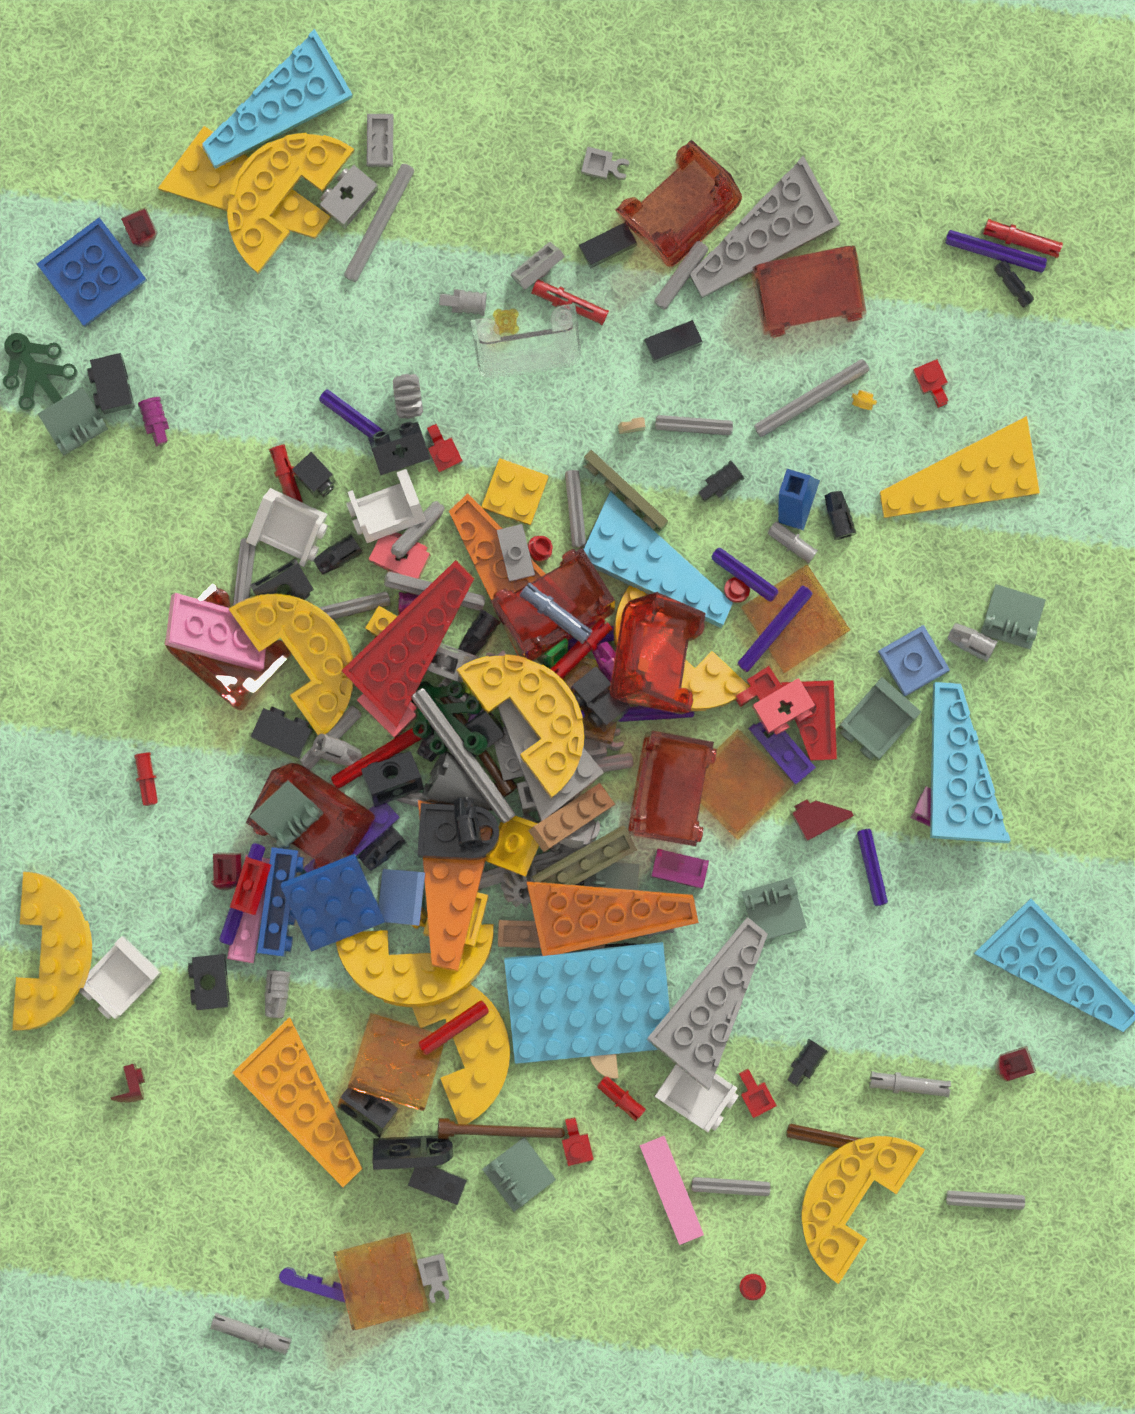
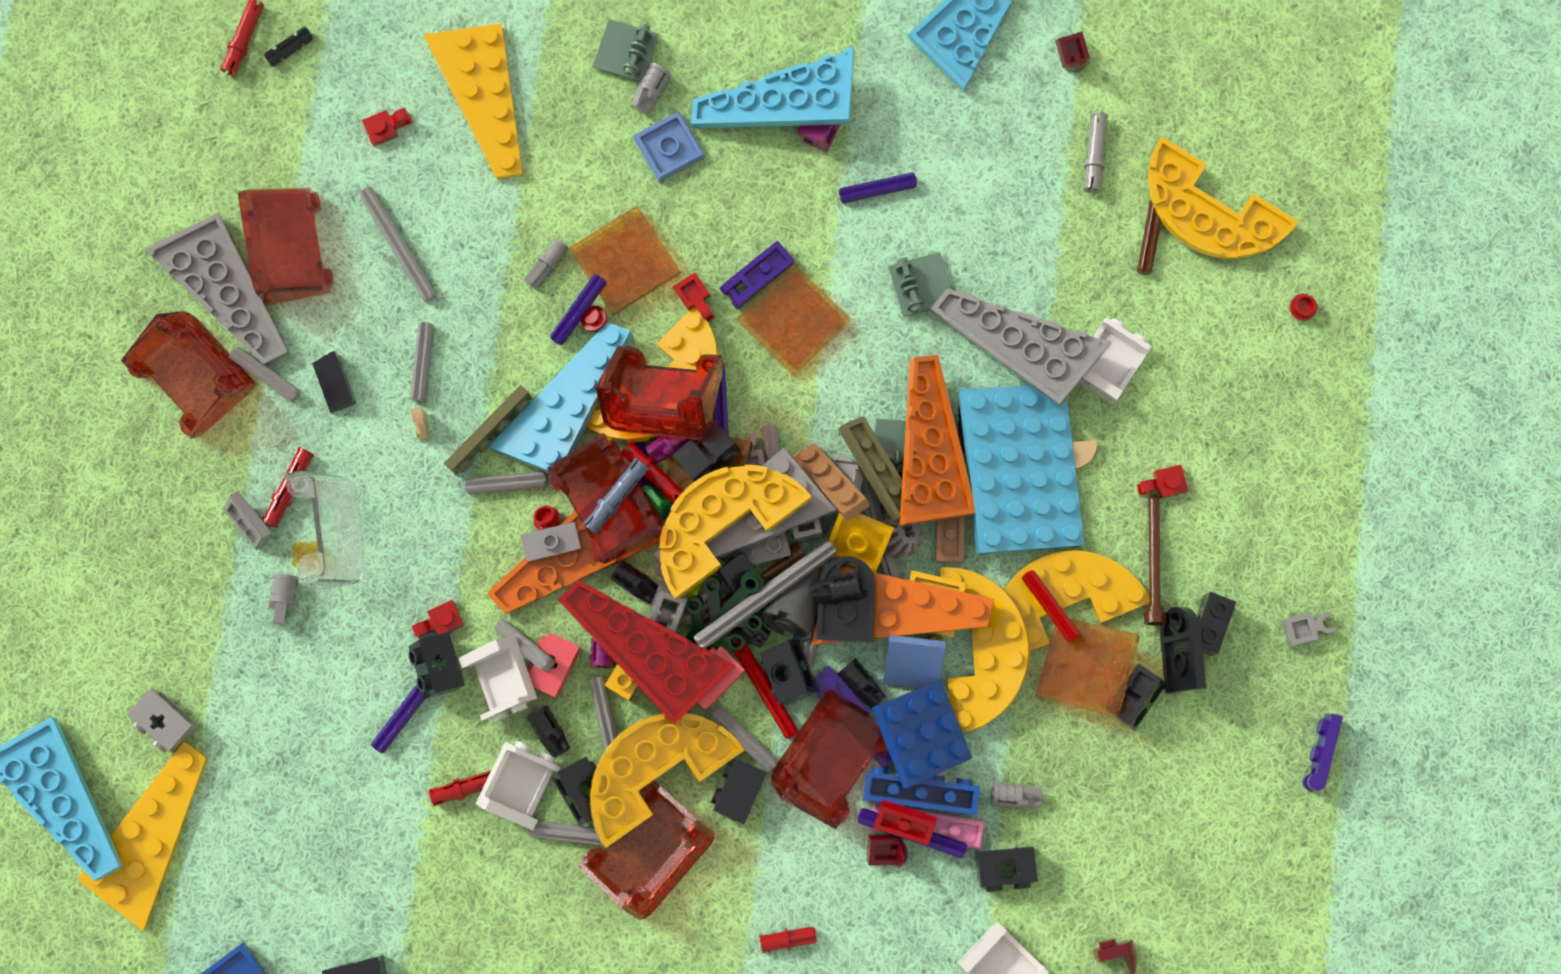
camera: 90 degrees left, 5 degrees down
dark red plate [121,207,157,248] -> none
magenta hinge [138,397,169,447] -> none
bright pink tile [165,593,266,671] -> none
light grey pin [210,1313,292,1355] -> none
yellow plate [227,133,354,274] -> none
light orange wing [232,1017,363,1187] -> none
sand green hinge [250,780,324,849] -> none
black brick [292,452,336,499] -> none
light grey hinge [312,734,362,766] -> none
clear orange plate [333,1232,429,1330] -> none
light grey axle [344,163,414,282] -> none
light grey plate [367,114,394,167] -> none
light grey axle [384,571,485,611] -> none
light grey gear [393,374,423,419] -> none
yellow plate [482,458,549,526] -> none
sand green hinge [482,1137,556,1212] -> none
black slope [579,222,637,269] -> none
light grey plate [581,147,629,180] -> none
red axle [597,1076,646,1121] -> none
clear red windscreen [628,731,717,847] -> none
bright pink tile [639,1136,704,1245] -> none
magenta hinge [651,849,709,889] -> none
light grey axle [692,1177,771,1196] -> none
black hinge [698,460,745,502] -> none
dark purple axle [737,586,813,672] -> none
red plate [739,1069,777,1118] -> none
coral brick [752,678,815,735] -> none
blue slope [778,468,820,531] -> none
red wing [781,680,837,761] -> none
black hinge [787,1039,828,1087] -> none
dark red slope [791,799,854,842] -> none
black hinge [824,491,857,540] -> none
sand green panel [839,677,921,761] -> none
yellow plate [851,390,877,410] -> none
dark purple axle [945,230,1047,273] -> none
light grey axle [946,1190,1025,1210] -> none

